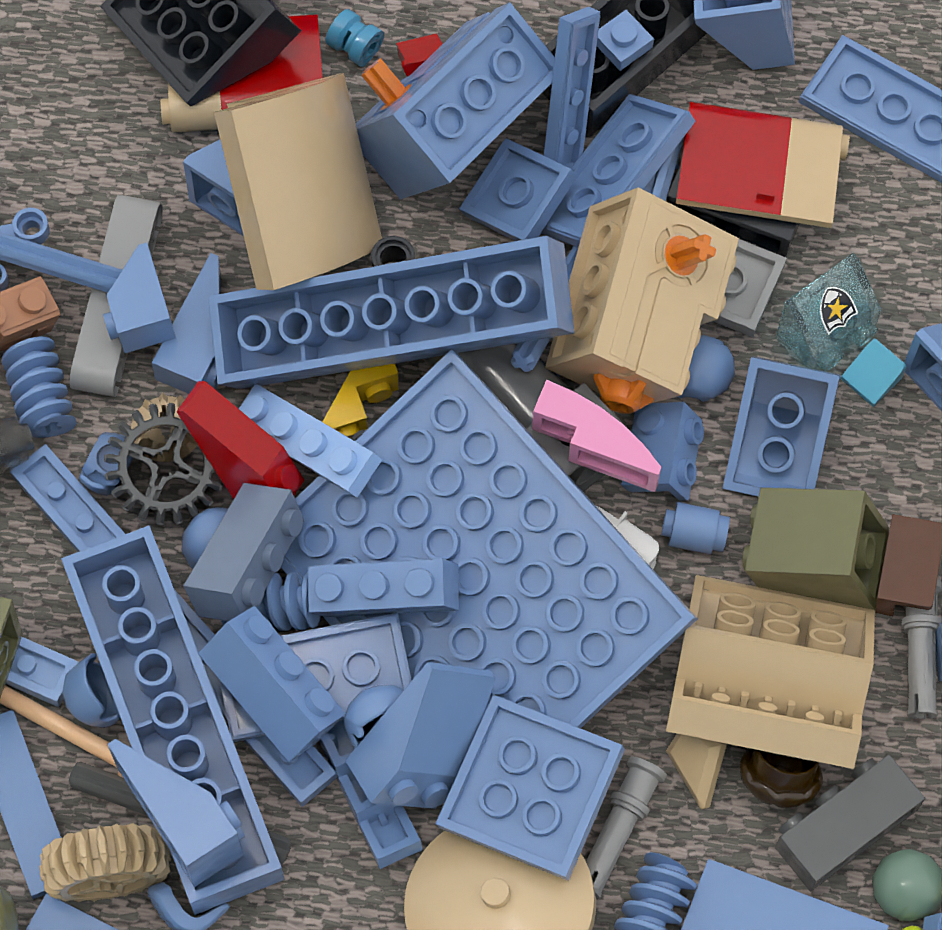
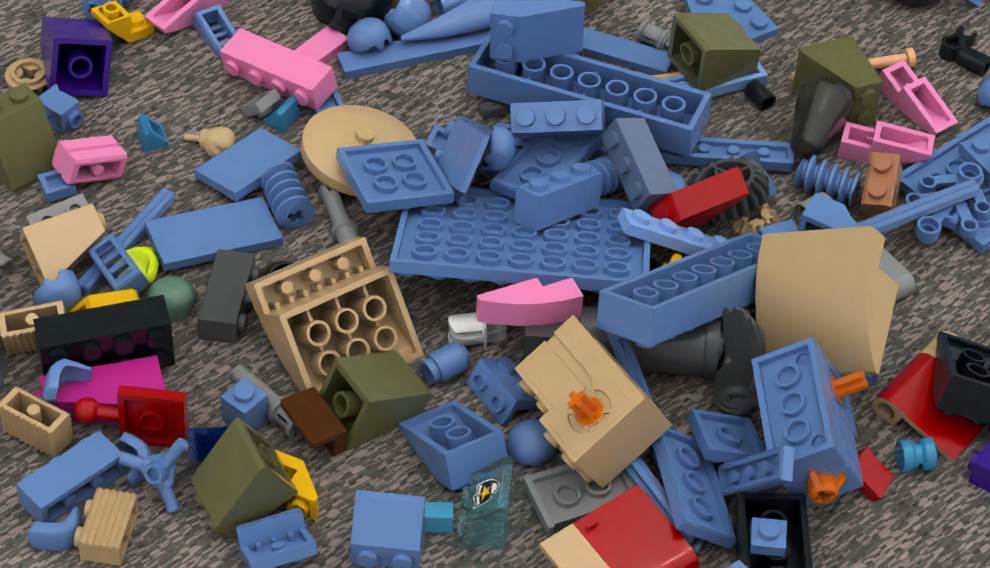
camera: 135 degrees right, 20 degrees down
none -> dark grey hair [712,306,766,416]

